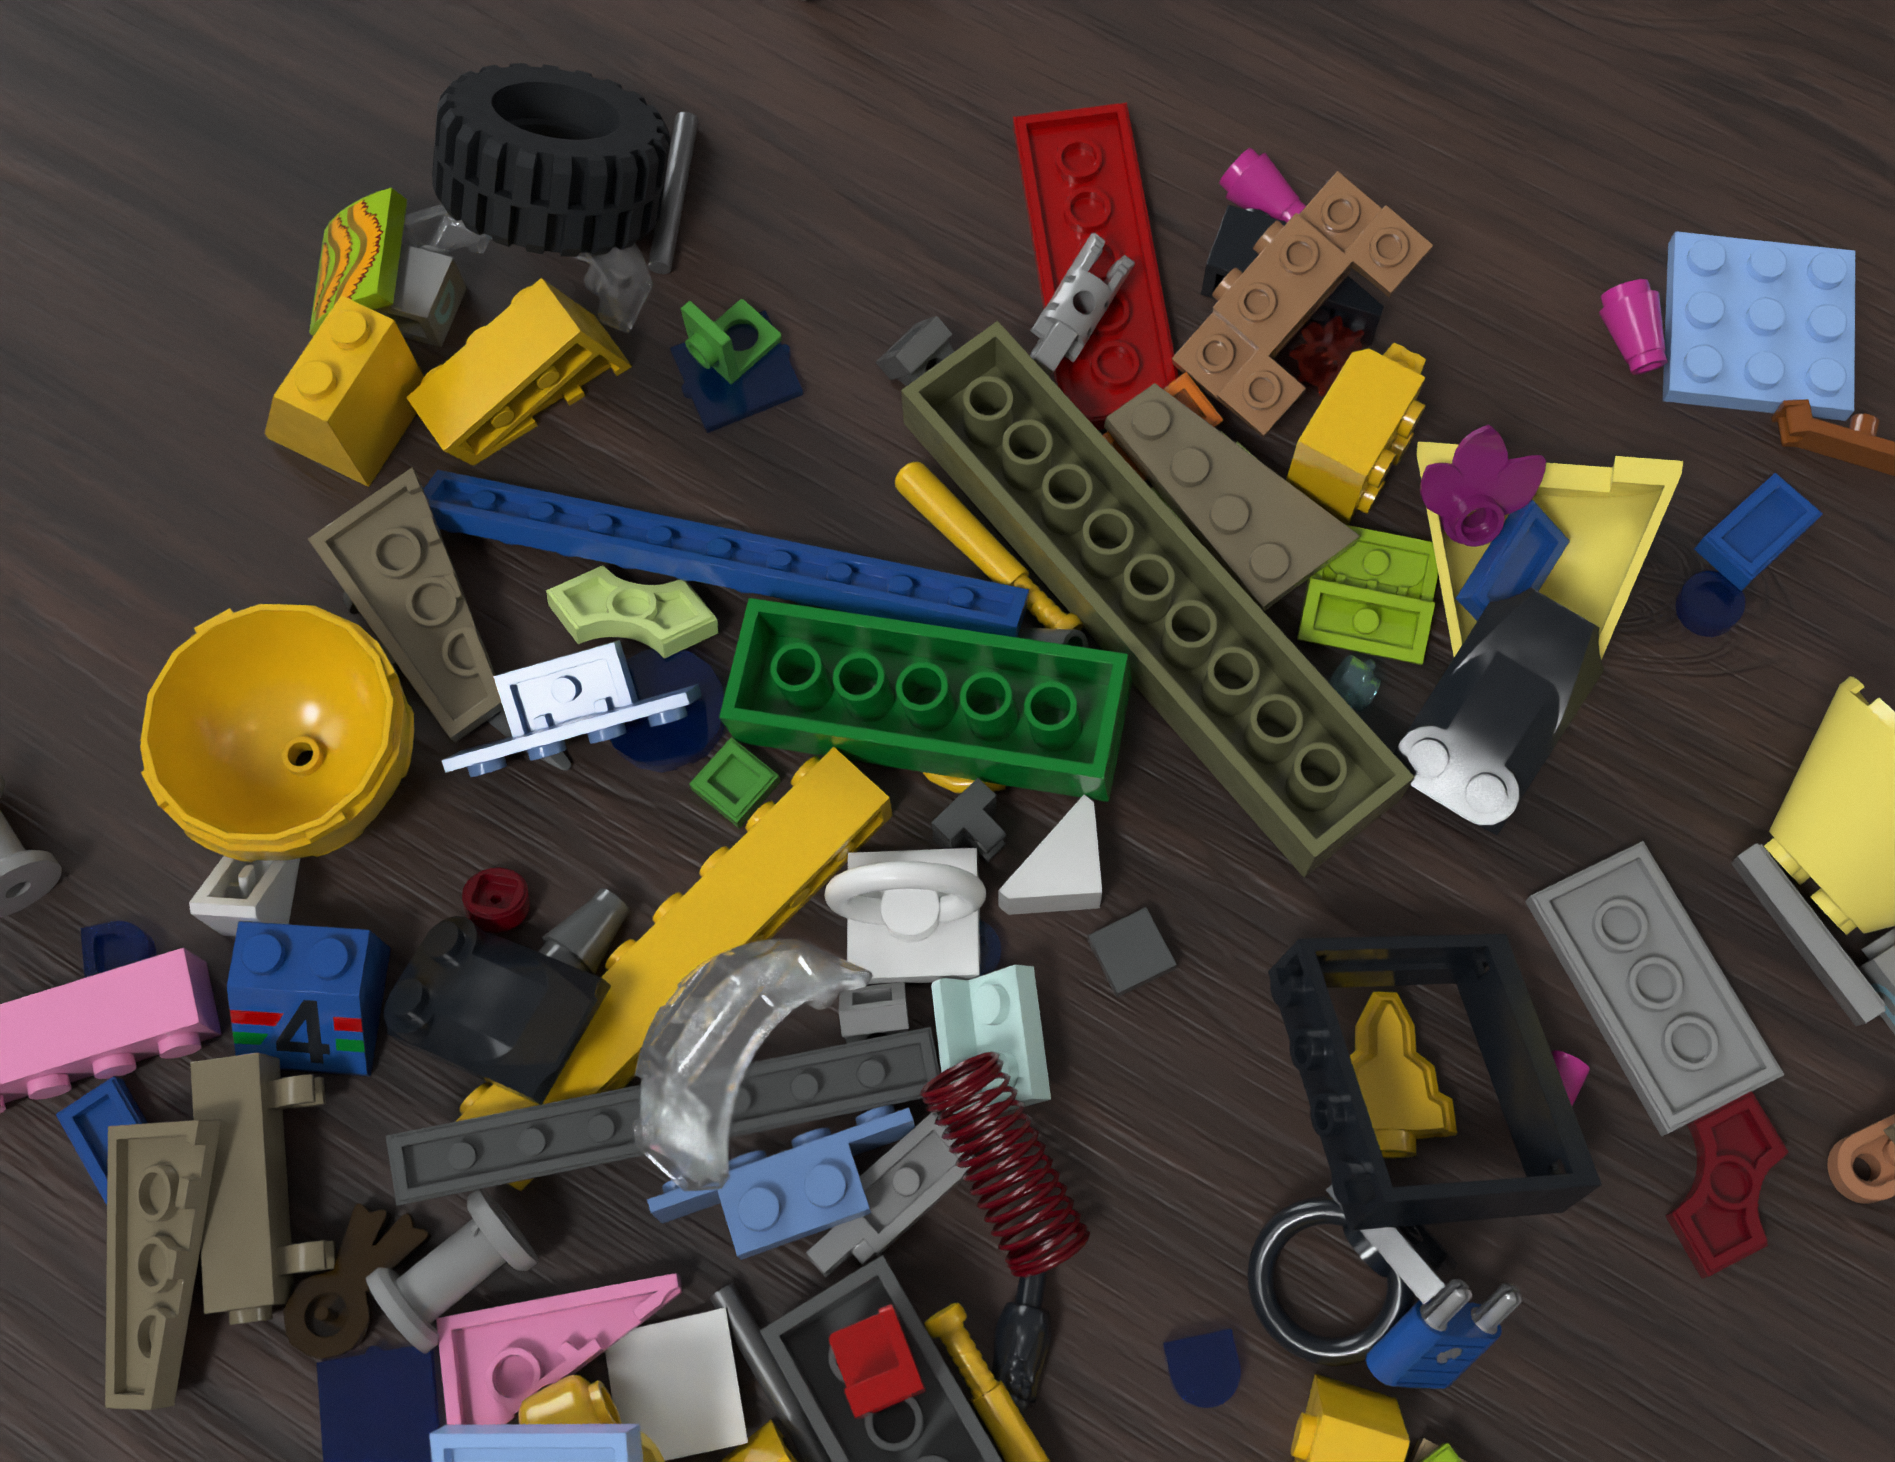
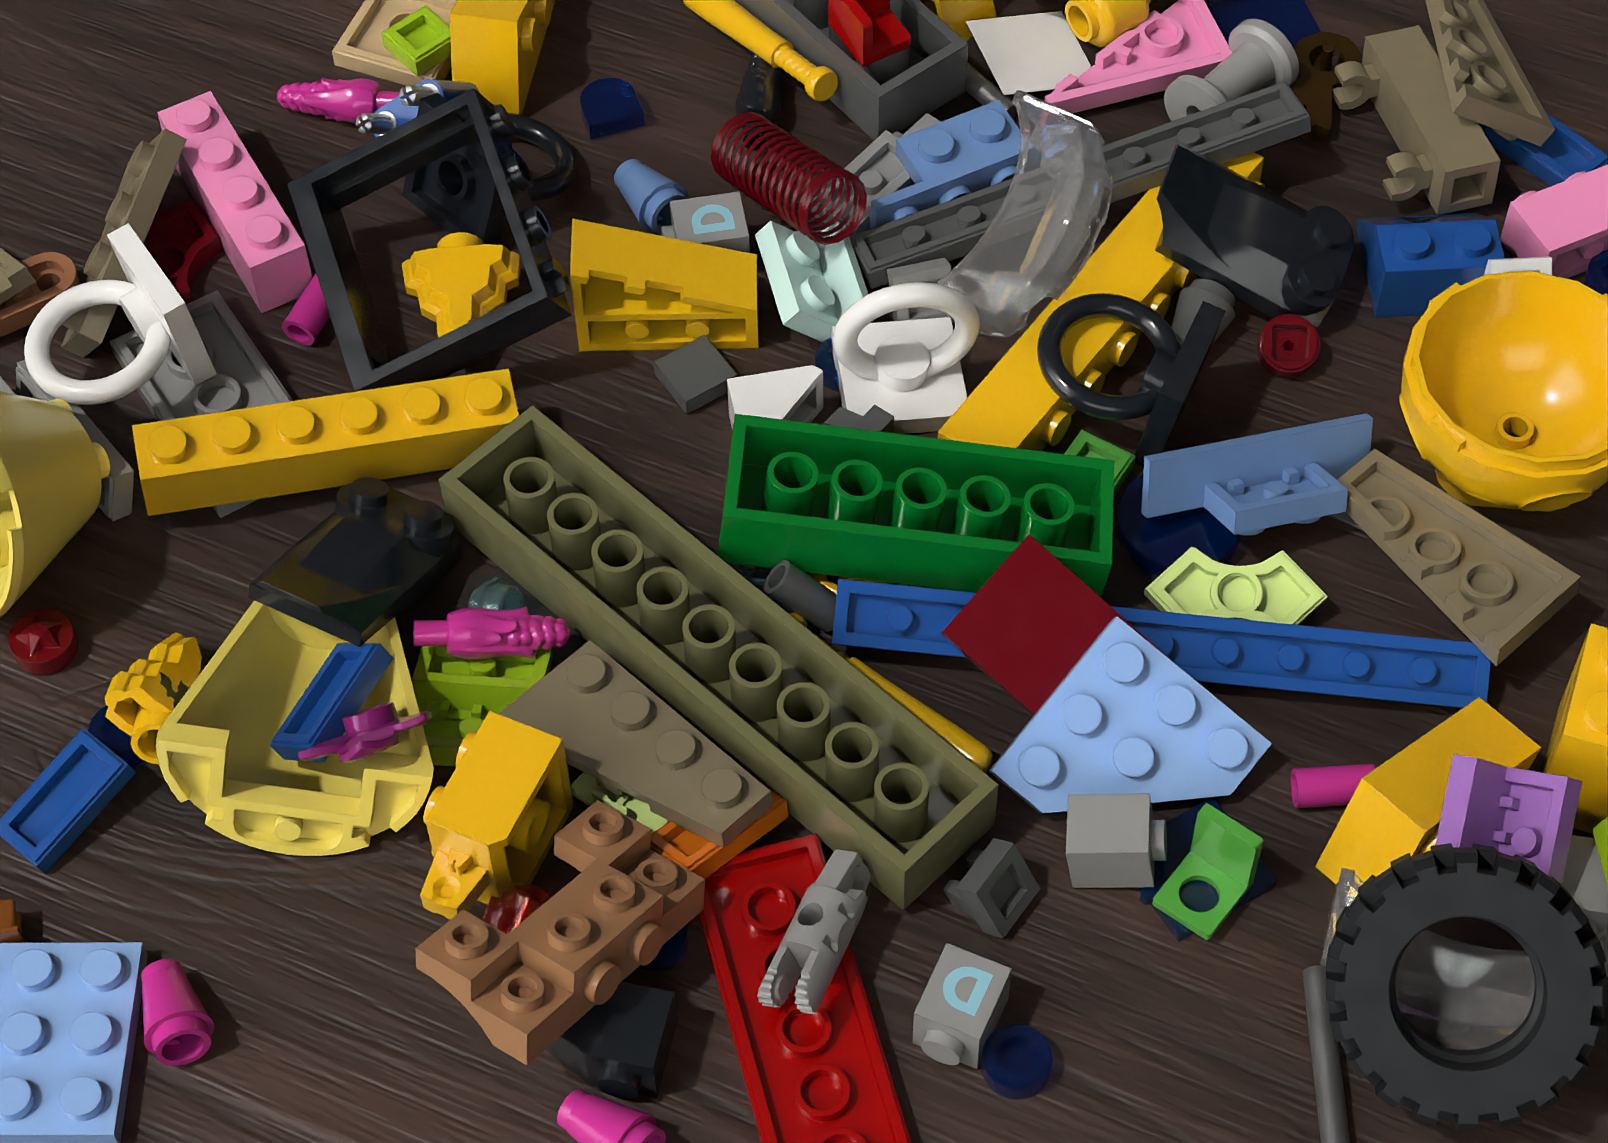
camera: 170 degrees right, 15 degrees down
none -> dark red tile [9,609,78,675]
none -> white tile [24,223,217,405]
none -> dark tan wing [61,128,187,358]
none -> yellow rock [105,632,202,765]
none -> yellow brick [132,368,519,516]
none -> bright pink brick [157,91,312,314]
none -> dark pink piece [277,77,400,124]
none -> dark pink piece [413,606,570,659]
none -> yellow wedge [570,219,759,352]
none -> medium blue cone [614,159,689,236]
none -> light grey brick [661,191,750,253]
none -> light grey brick [913,943,1012,1069]
none -> dark red tile [940,534,1174,716]
none -> clear blue tile [981,1024,1053,1100]
none -> light blue plate [989,616,1272,814]
none -> black tile [1037,293,1226,465]
none -> light grey brick [1066,793,1167,888]
none -> dark pink piece [1290,764,1375,808]
none -> medium lavender bracket [1435,754,1582,885]

